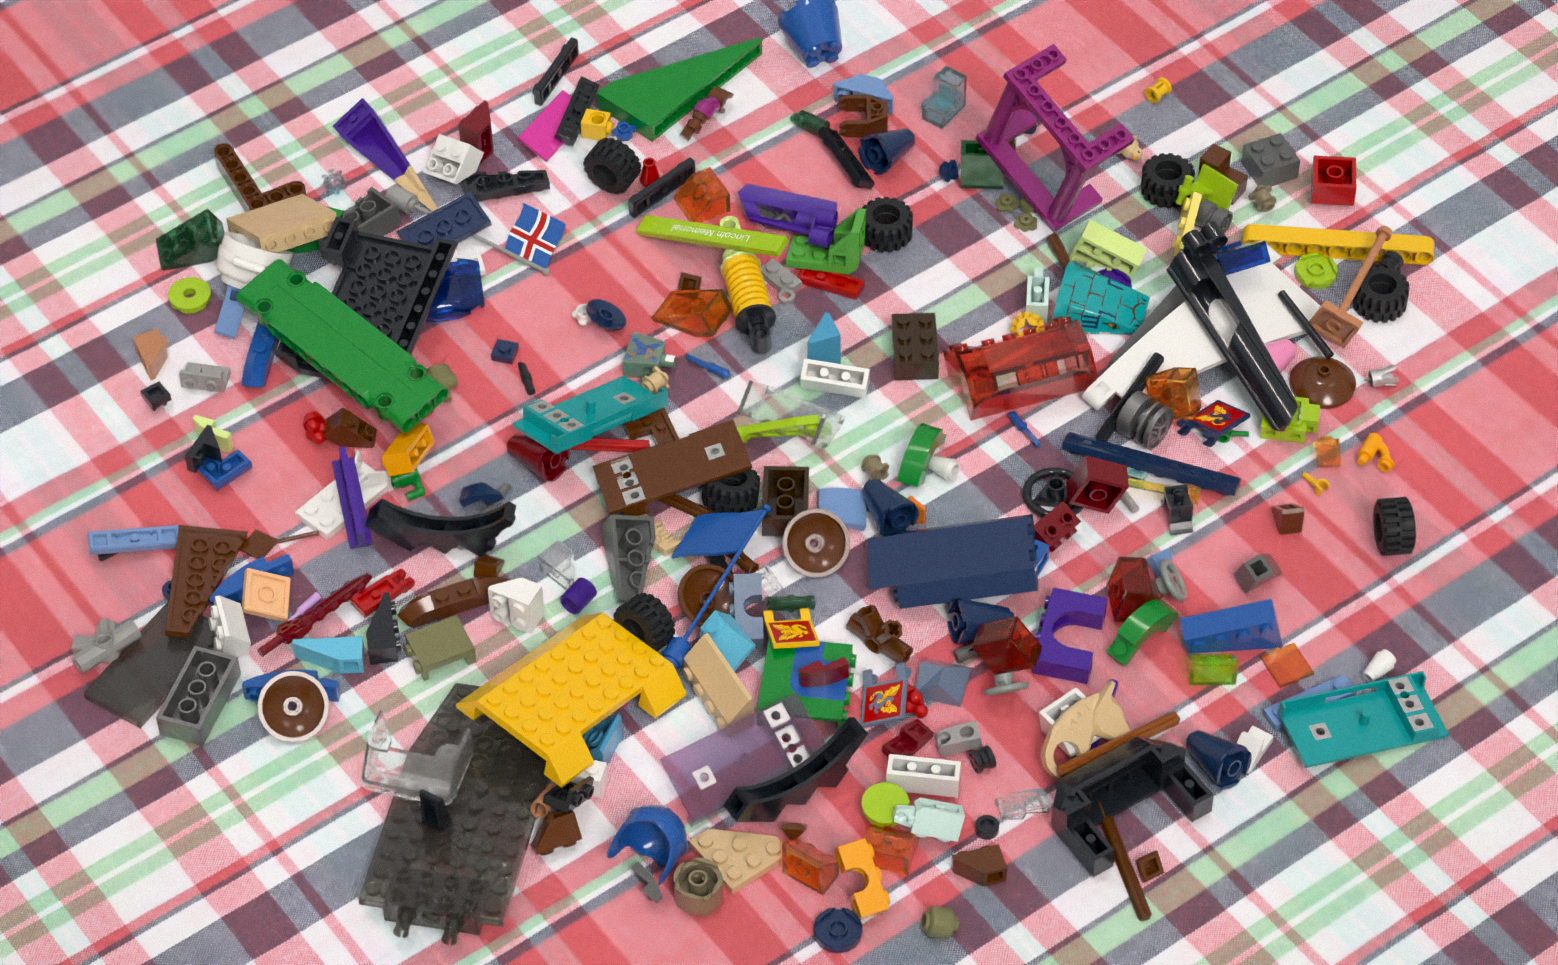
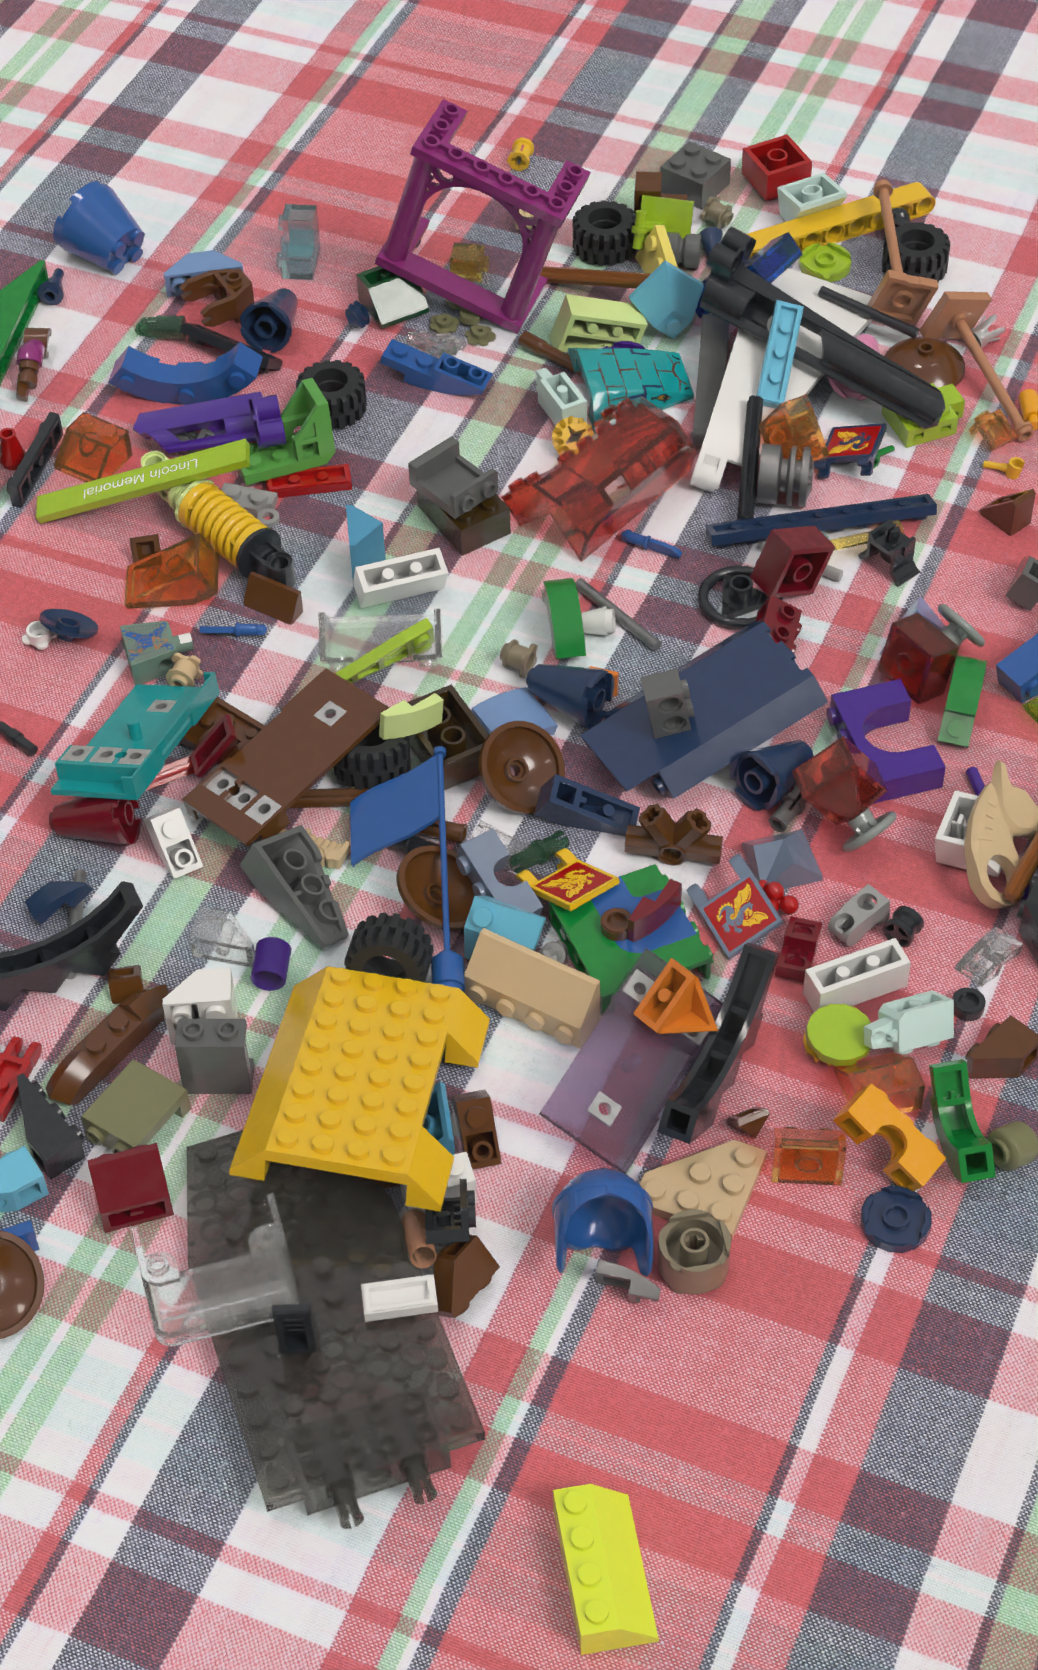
camera: 30 degrees left, 0 degrees up
none -> dark blue cone [38,268,64,305]
none -> dark red slope [87,1143,174,1233]
none -> blue brick [108,342,263,405]
none -> white slope [143,807,203,879]
none -> dark grey panel [175,1019,254,1094]
none -> dark red slope [190,714,238,778]
none -> reddish brown slope [244,571,303,625]
none -> white tile [361,1274,438,1322]
none -> yellowish green slope [379,693,444,740]
none -> blue slope [380,339,493,395]
none -> clear hinge [407,330,467,359]
none -> dark grey panel [408,436,498,519]
none -> clear yellow brick [450,242,490,282]
none -> reddish brown slope [452,1089,502,1170]
none -> dark blue slope [534,774,640,836]
none -> dark orange axle [540,266,650,289]
none -> light grey axle [540,940,568,964]
none -> flat silver bar [575,578,662,651]
none -> reddish brown tile [600,908,631,941]
none -> medium azure slope [629,261,704,339]
none -> orange slope [633,958,718,1034]
none -> dark grey brick [640,668,695,739]
none -> dark blue cone [699,227,723,269]
none -> medium azure tile [756,300,804,410]
none -> light aqua slope [777,173,847,221]
none -> nougat tile [919,291,1034,442]
none -> green arch [929,1059,996,1183]

